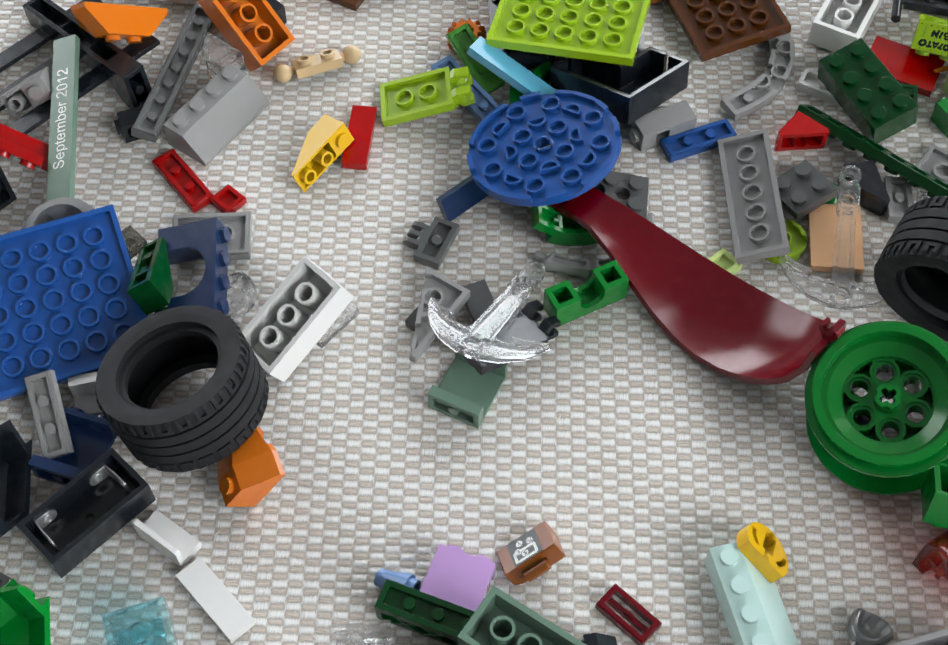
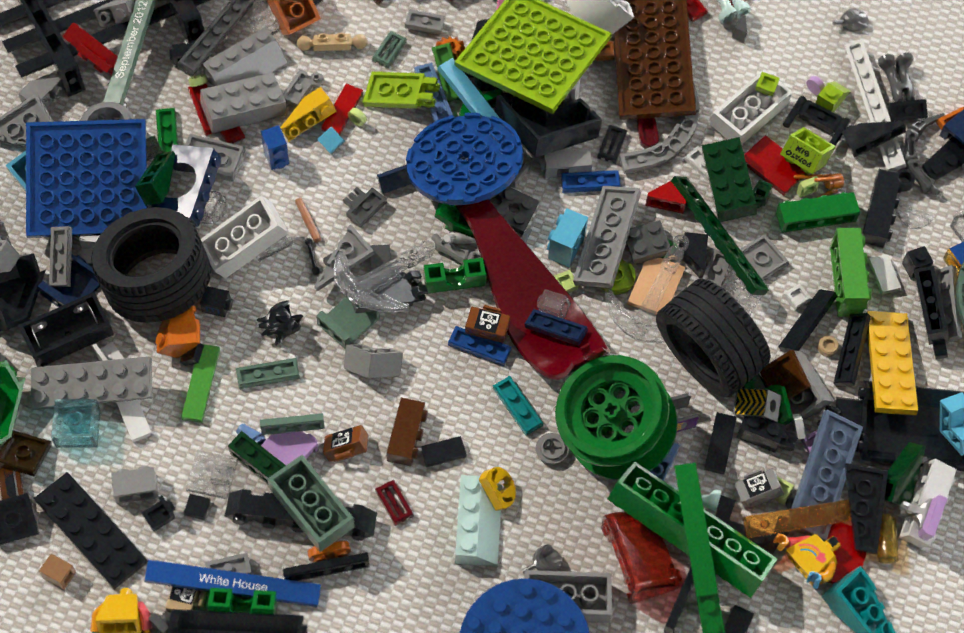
camera: 15 degrees right, 5 degrees up
none -> light grey plate [31,356,153,410]
none -> green tile [156,108,178,154]
none -> black tile [180,343,204,366]
none -> bright green tile [181,344,220,423]
none -> yellowish green tile [188,74,208,87]
none -> light grey brick [200,72,286,133]
none -> black brick [200,286,233,317]
none -> sand green tile [236,358,300,389]
none -> black hair [257,300,303,346]
none -> sand green tile [260,413,325,435]
none -> blue brick [261,125,289,170]
none -> light grey hinge [283,69,324,108]
none -> nougat piece [295,198,321,243]
none -> black hinge [305,238,320,275]
none -> medium azure tile [317,126,345,154]
none -> light grey panel [344,344,403,378]
none -> yellowish green tile [348,108,367,126]
none -> sand green tile [372,31,407,69]
none -> reddish brown brick [386,397,428,466]
none -> light grey plate [405,9,445,35]
none -> black tile [421,436,466,467]
none -> white animal [444,231,476,245]
none -> blue tile [448,326,512,366]
none -> dark orange piece [465,305,510,343]
none -> teal tile [493,376,543,436]
none -> dark blue tile [524,309,588,346]
none -> light grey gear [536,433,569,465]
none -> clear brick [537,289,571,319]
none -> medium azure brick [547,208,588,268]
none -> black tile [597,125,627,164]
none -> dark red tile [637,118,659,149]

